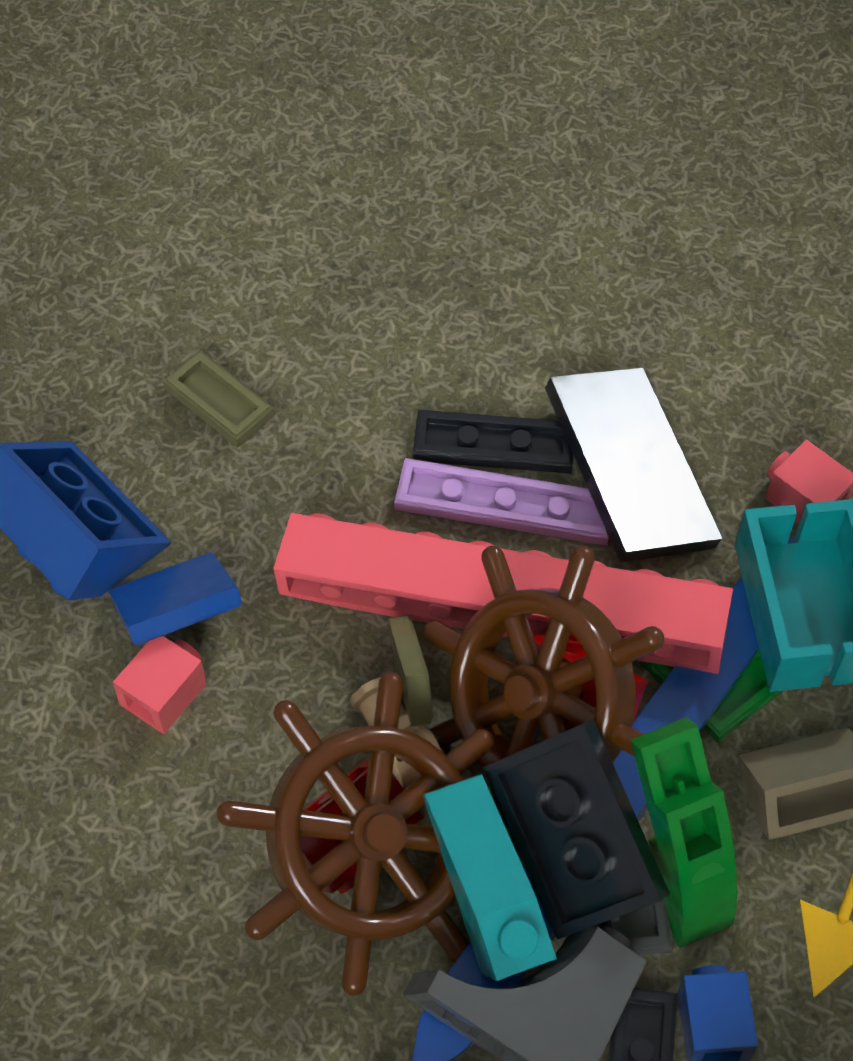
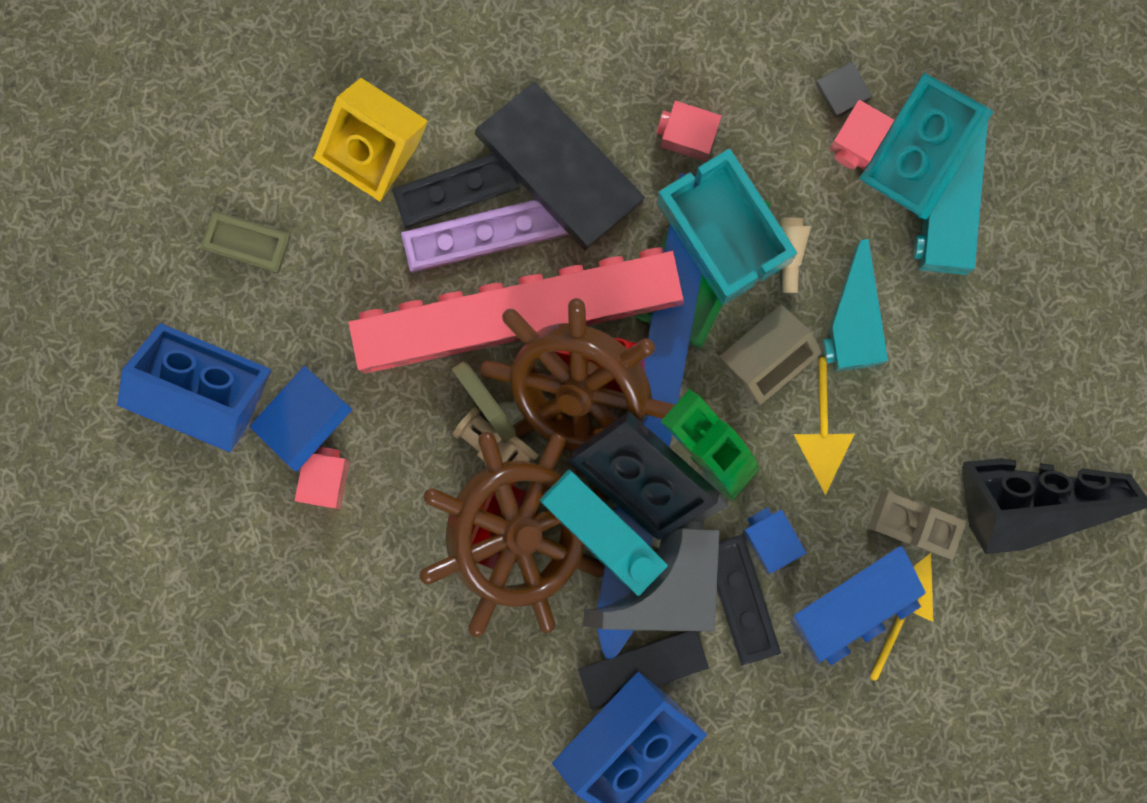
camera: 20 degrees left, 25 degrees up
none -> yellow slope [313,78,428,202]

